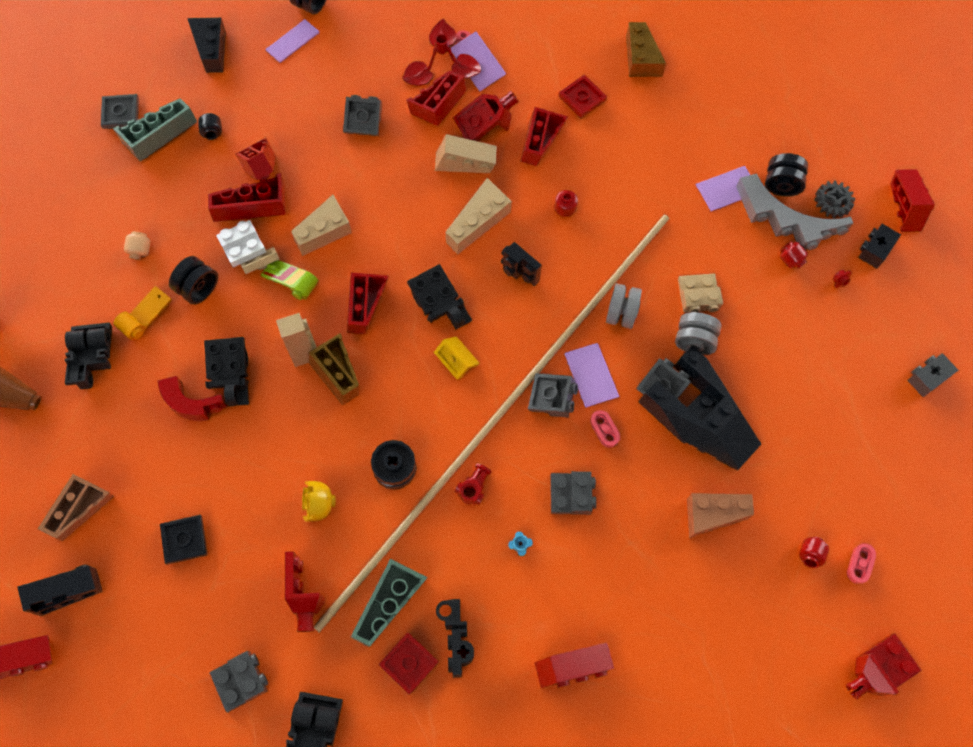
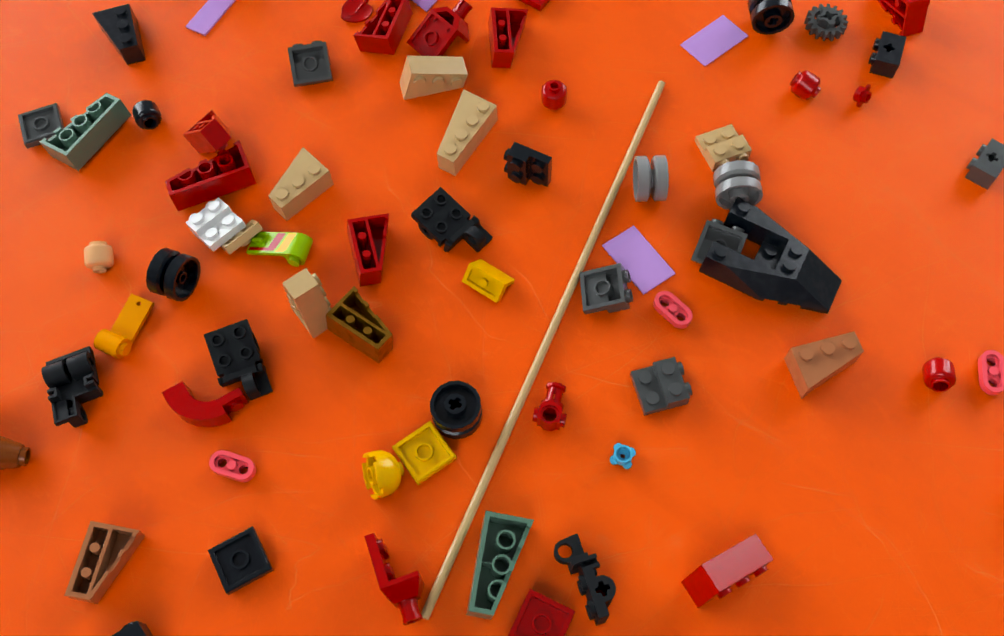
camera: 10 degrees left, 5 degrees down
light grey arch [736,174,853,250] -> none
none -> coral plate [209,450,256,482]
none -> yellow plate [392,421,457,485]

